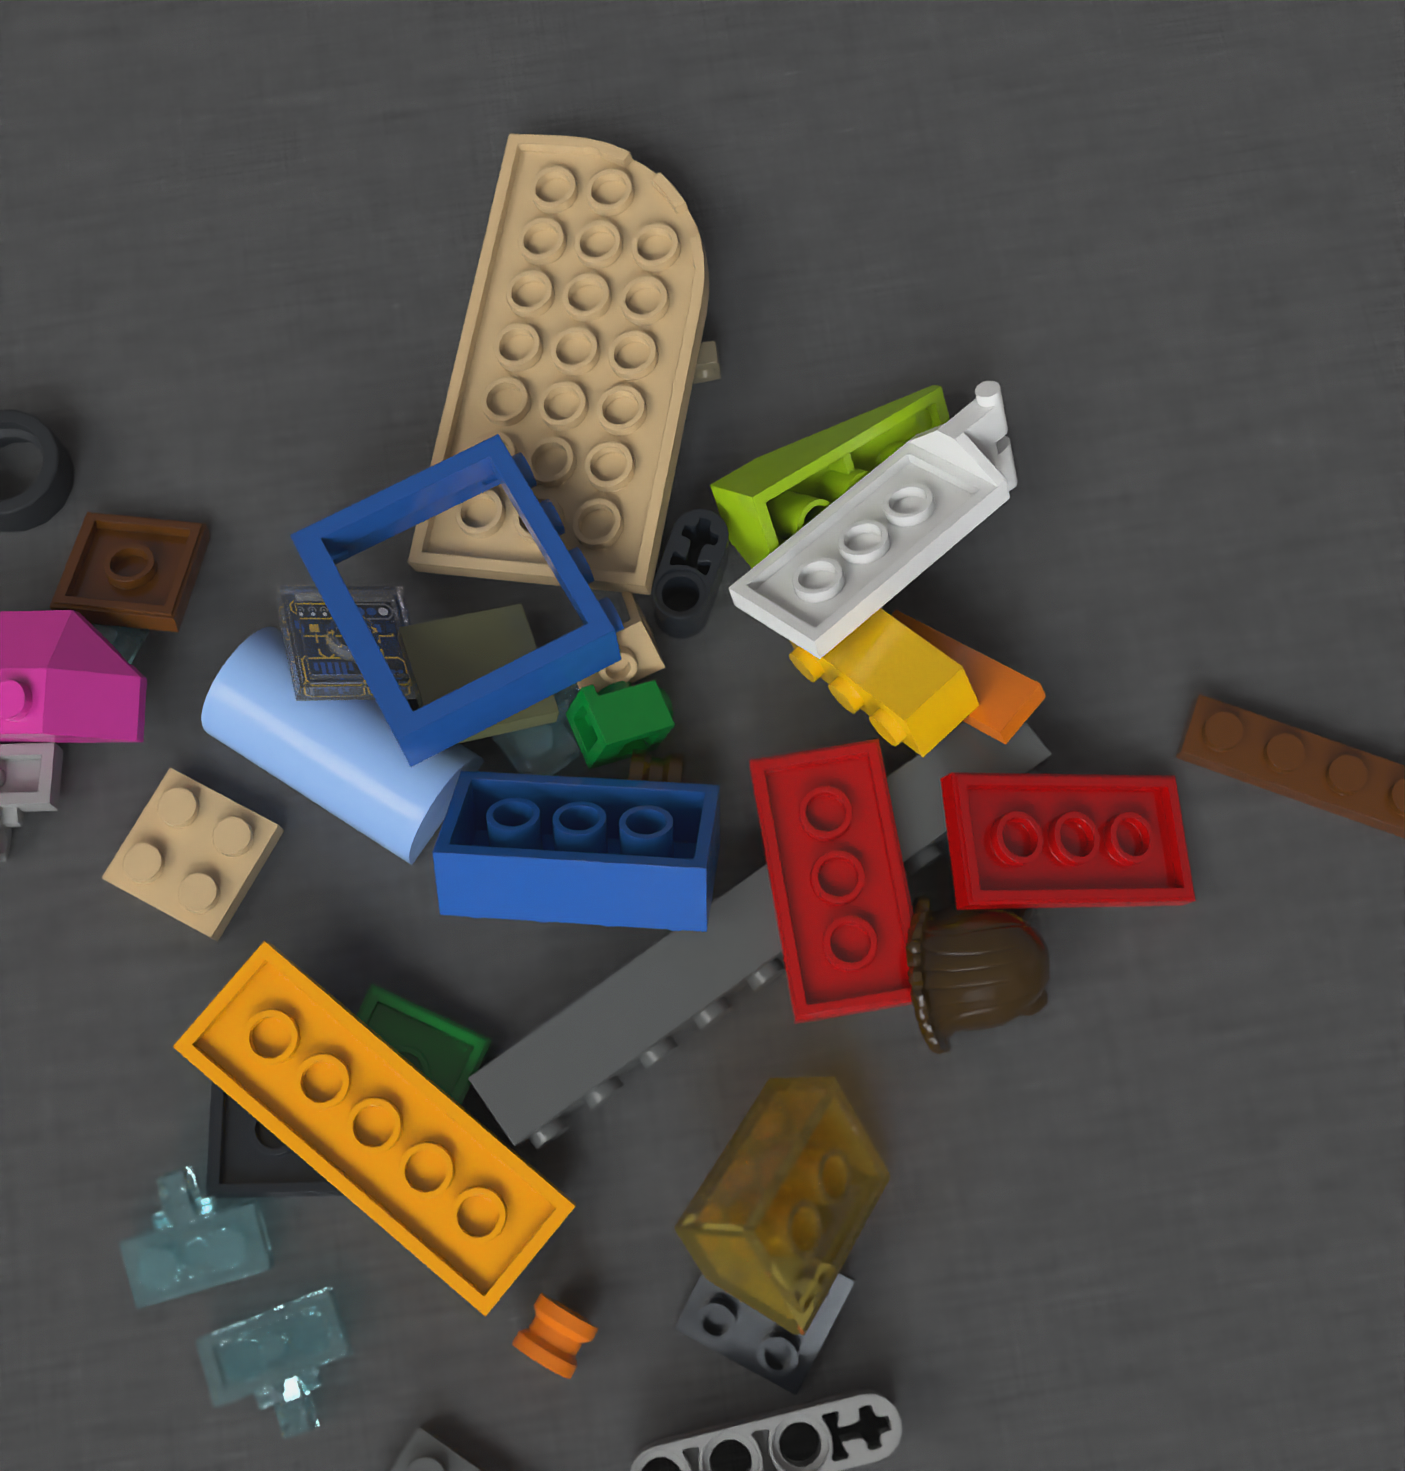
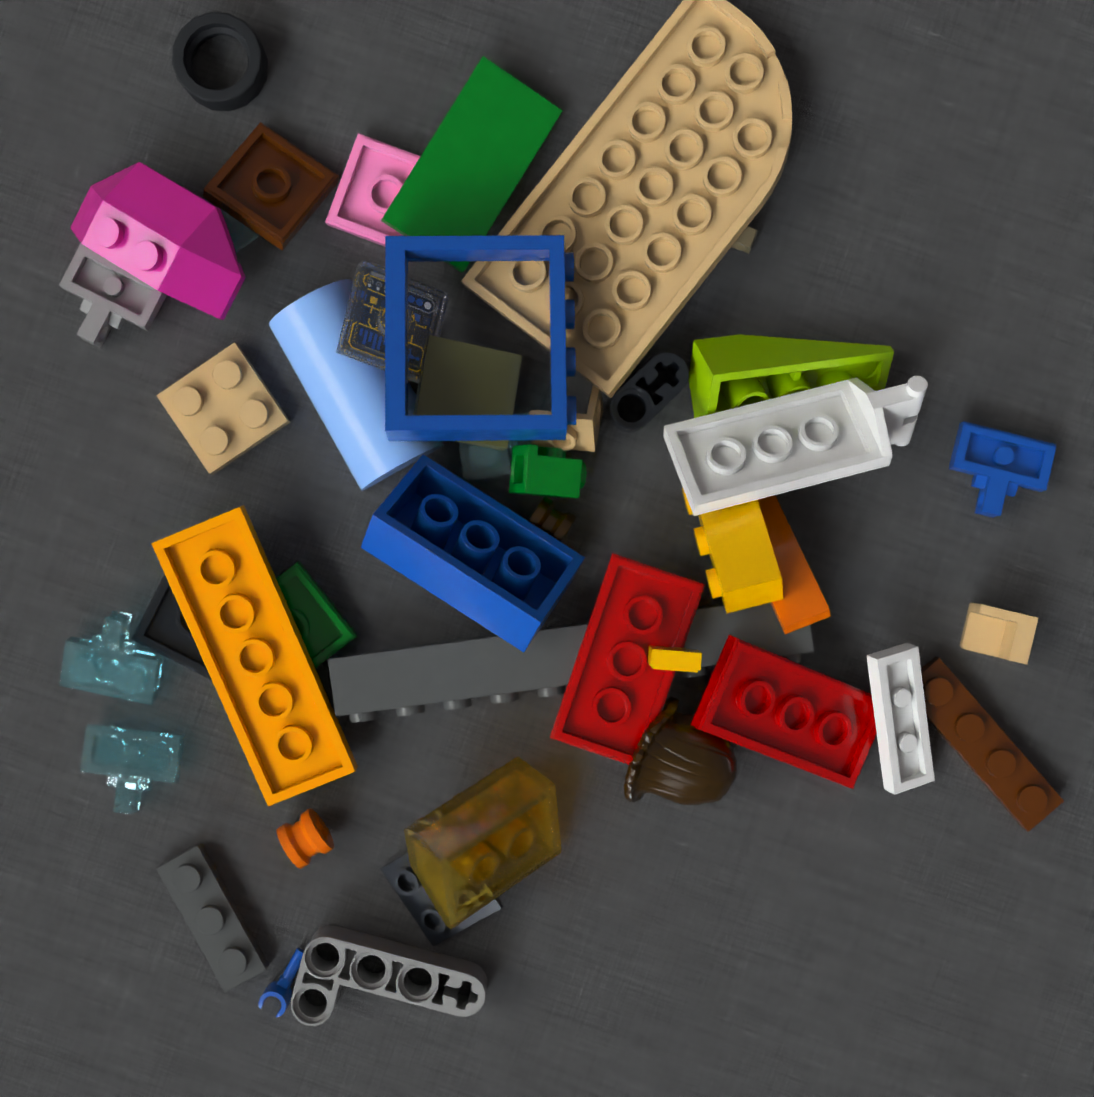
camera: 25 degrees right, 15 degrees up
none -> bright pink tile [325,133,420,247]
none -> green tile [381,56,563,273]
none -> yellow tile [648,645,702,673]
none -> white plate [866,643,935,795]
none -> blue hinge [948,421,1057,518]
none -> tan panel [960,602,1039,665]

